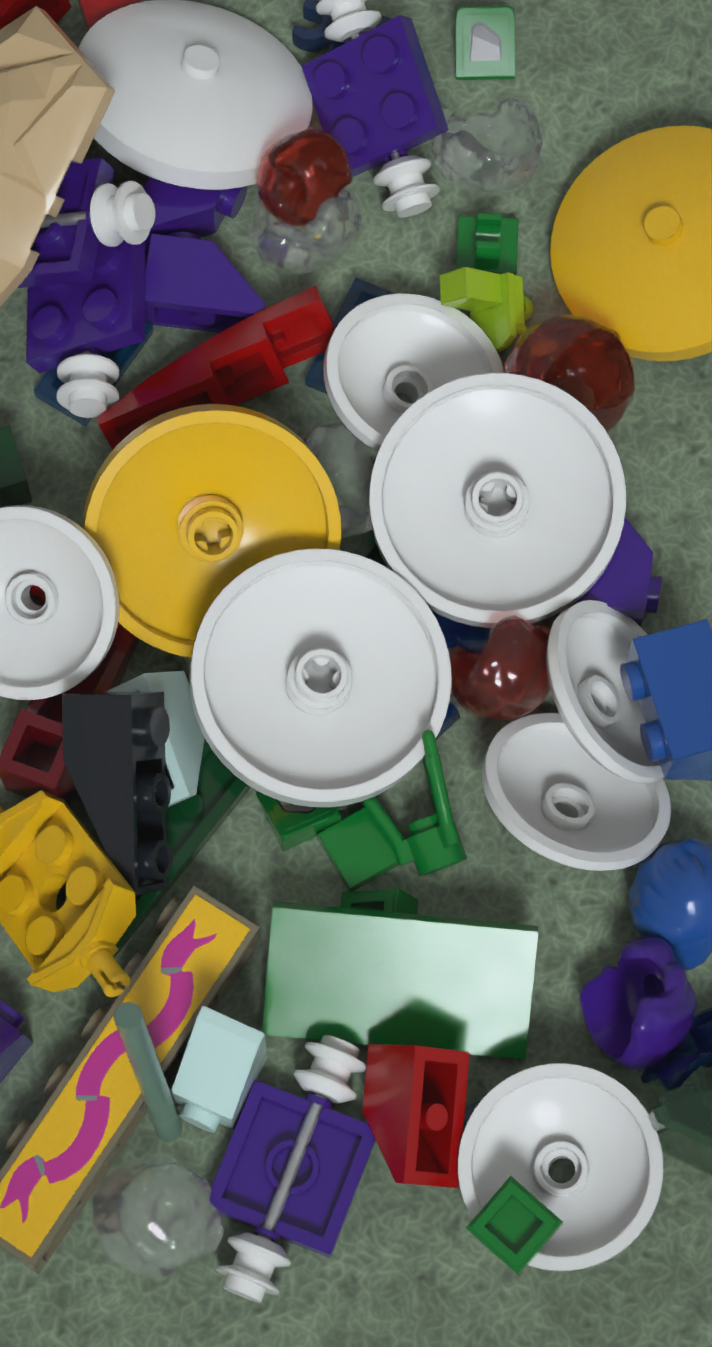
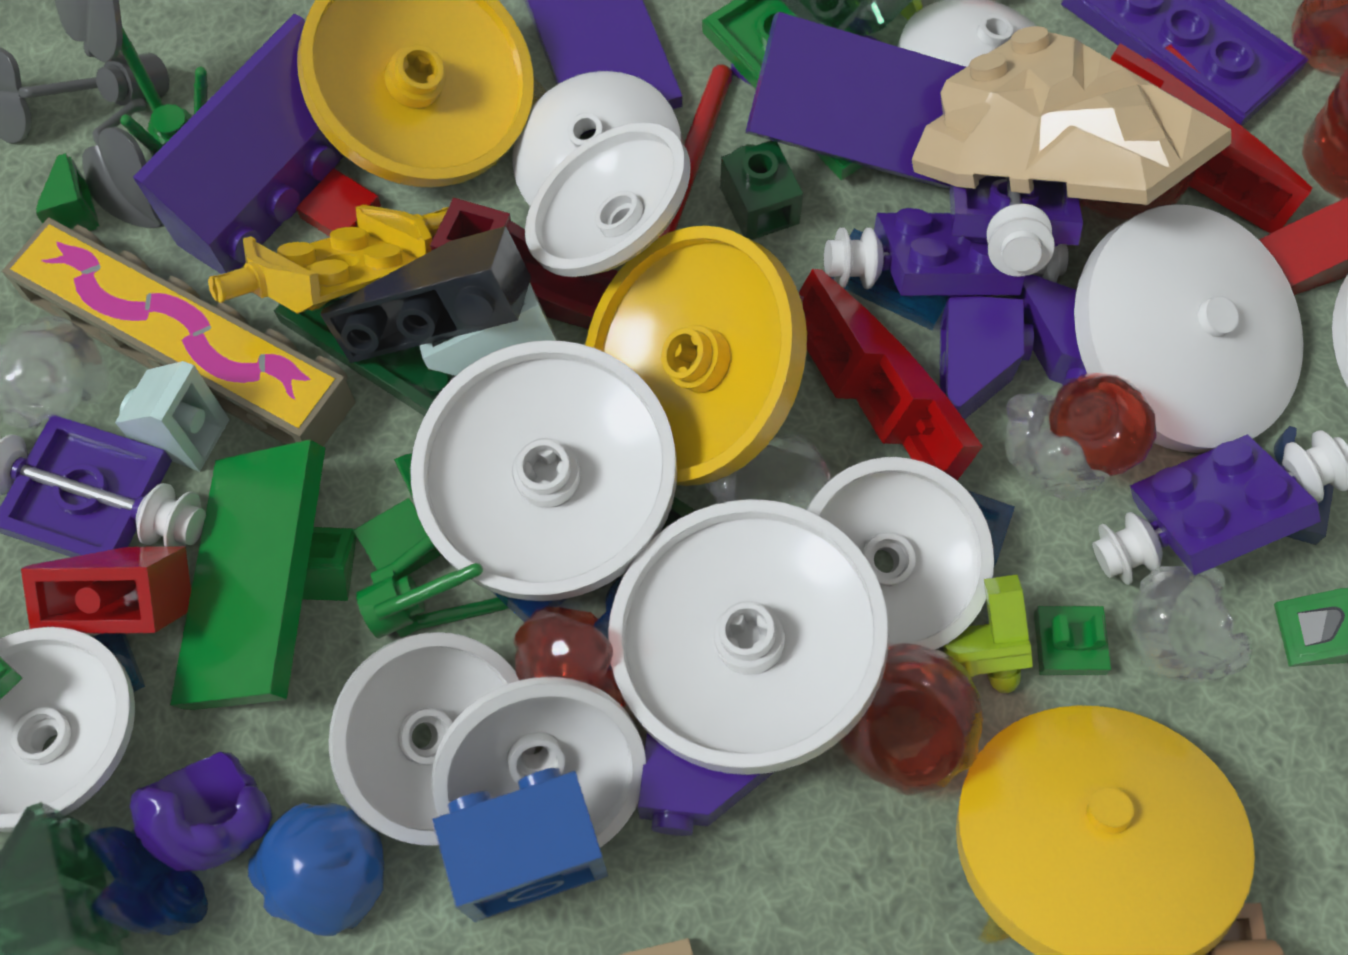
camera: 90 degrees right, 5 degrees down
sand green bar [113,1002,182,1142] -> none

